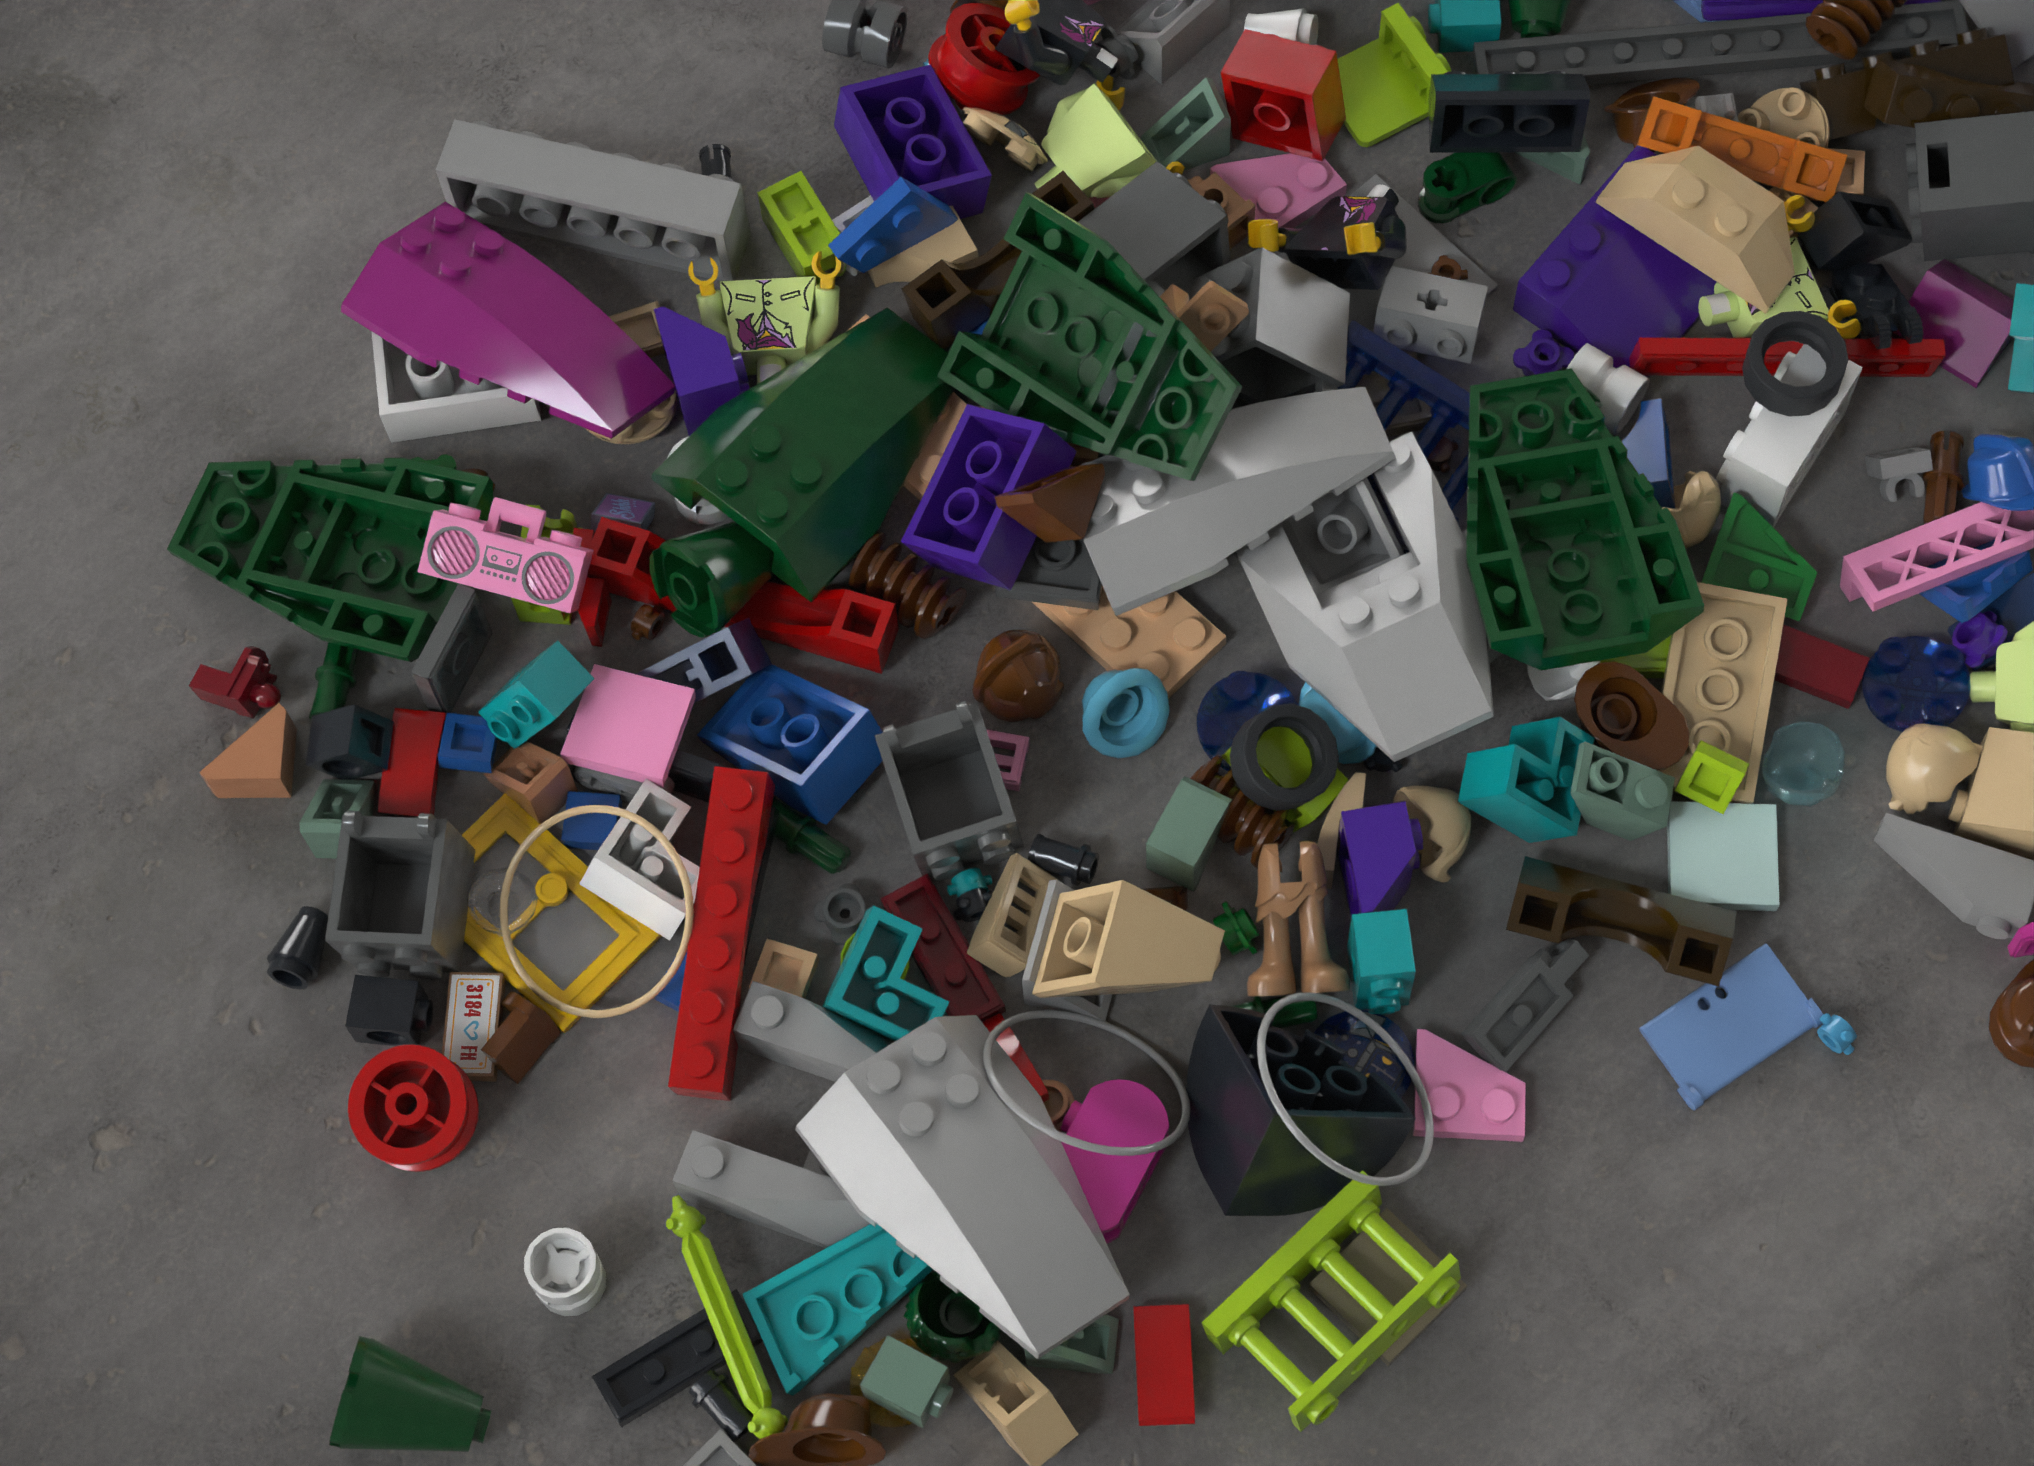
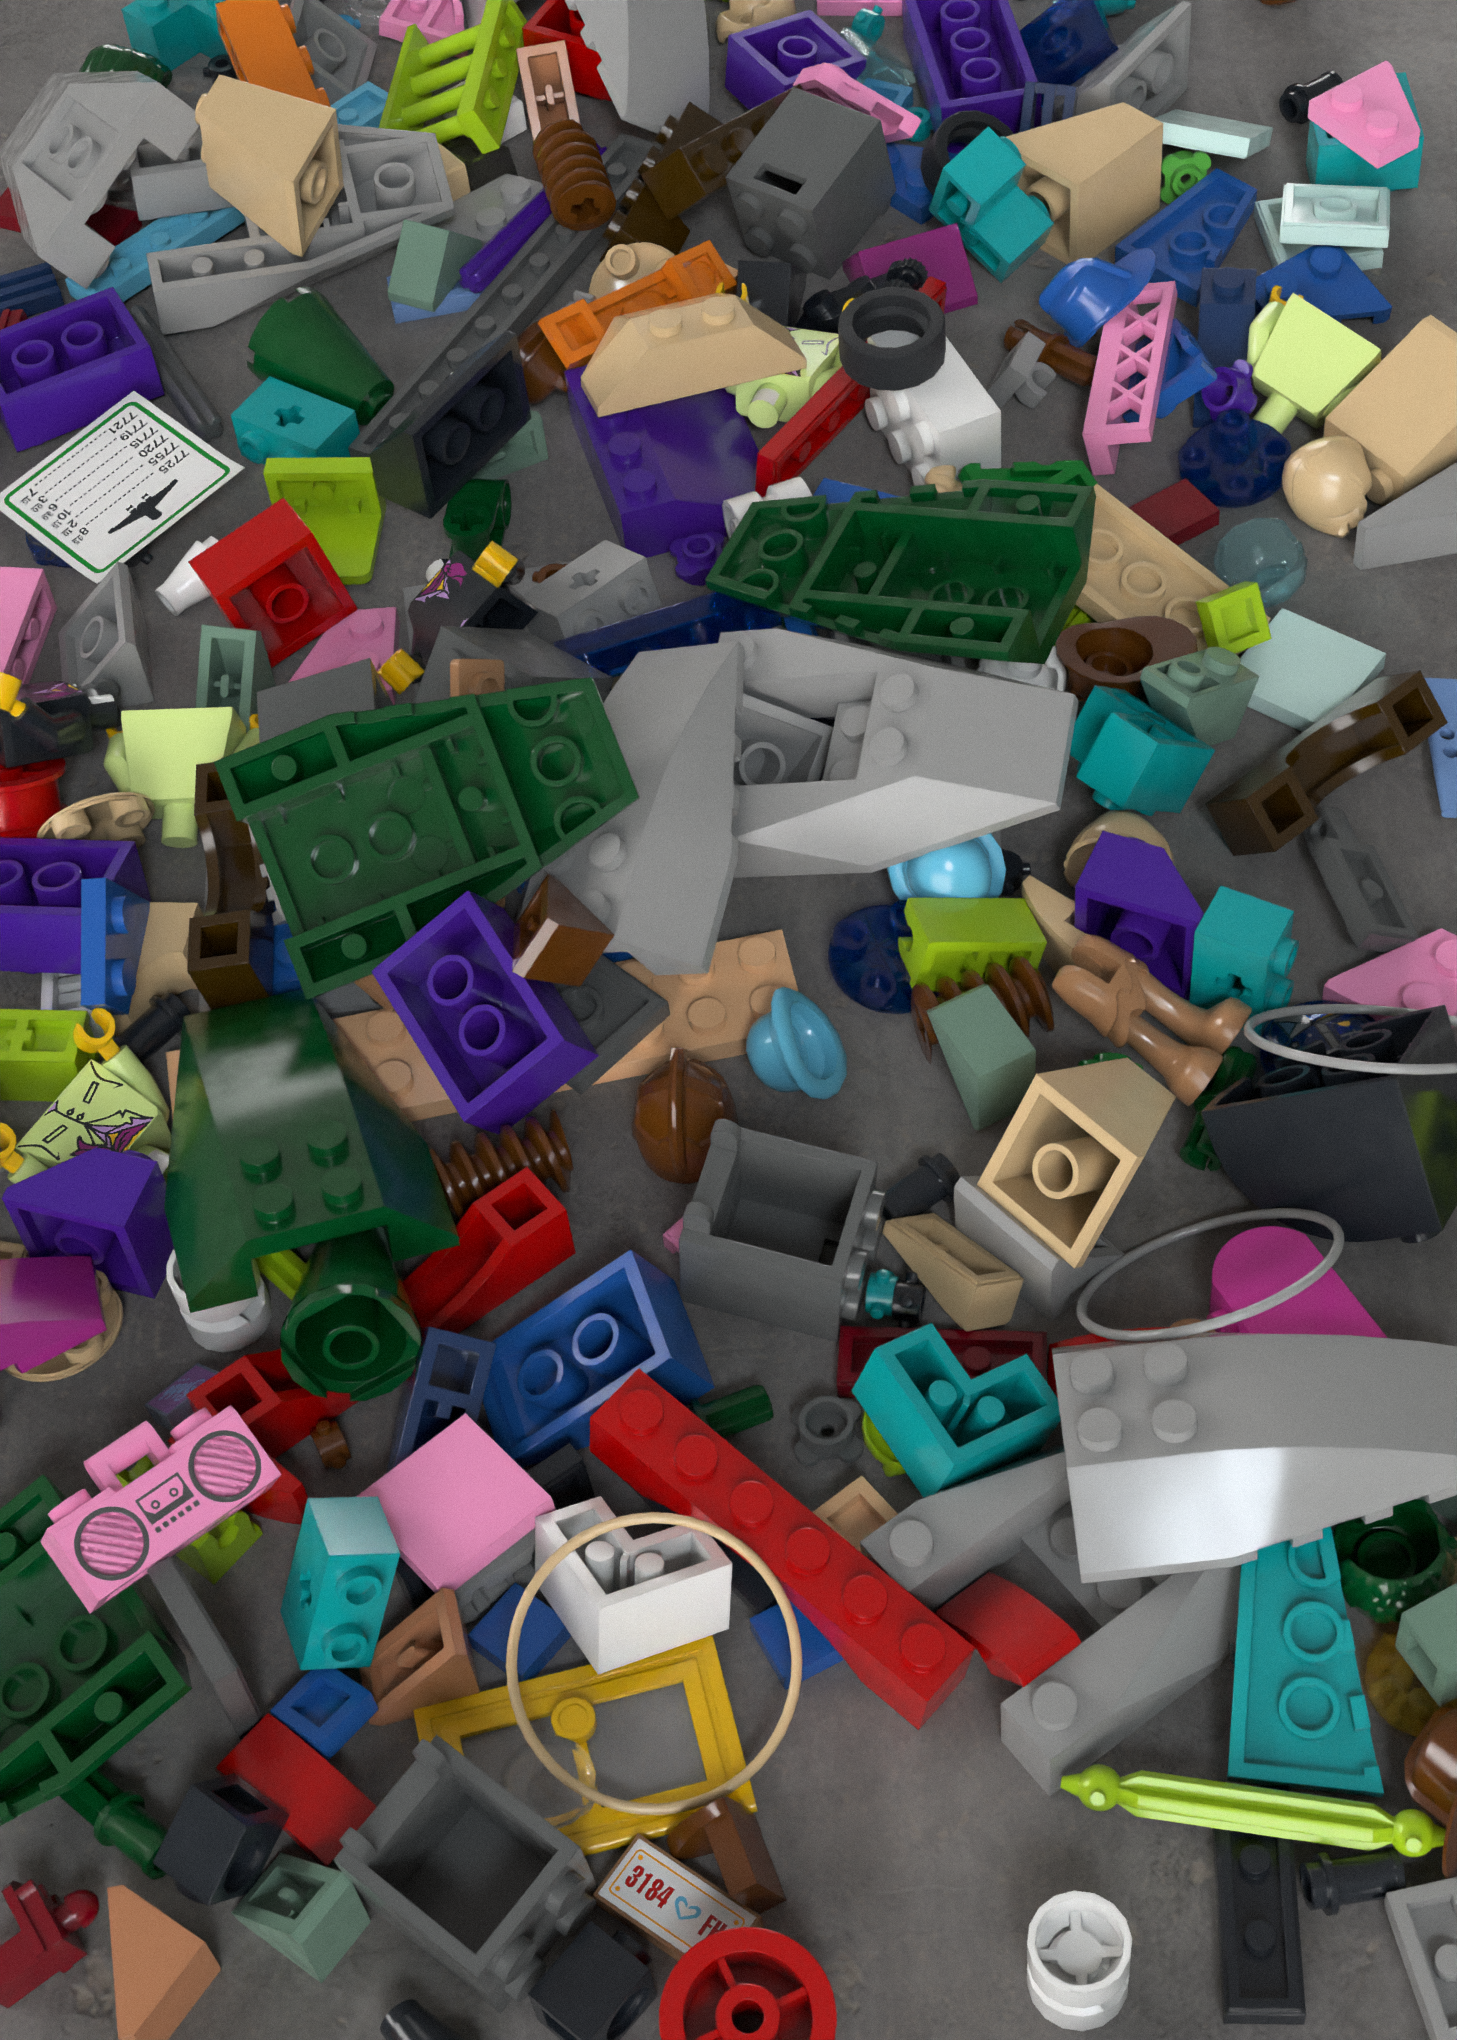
camera: 55 degrees left, 15 degrees down
black tyre [1230,703,1339,811] -> none
none -> black pin [113,992,192,1065]
none -> red slope [934,1572,1082,1687]

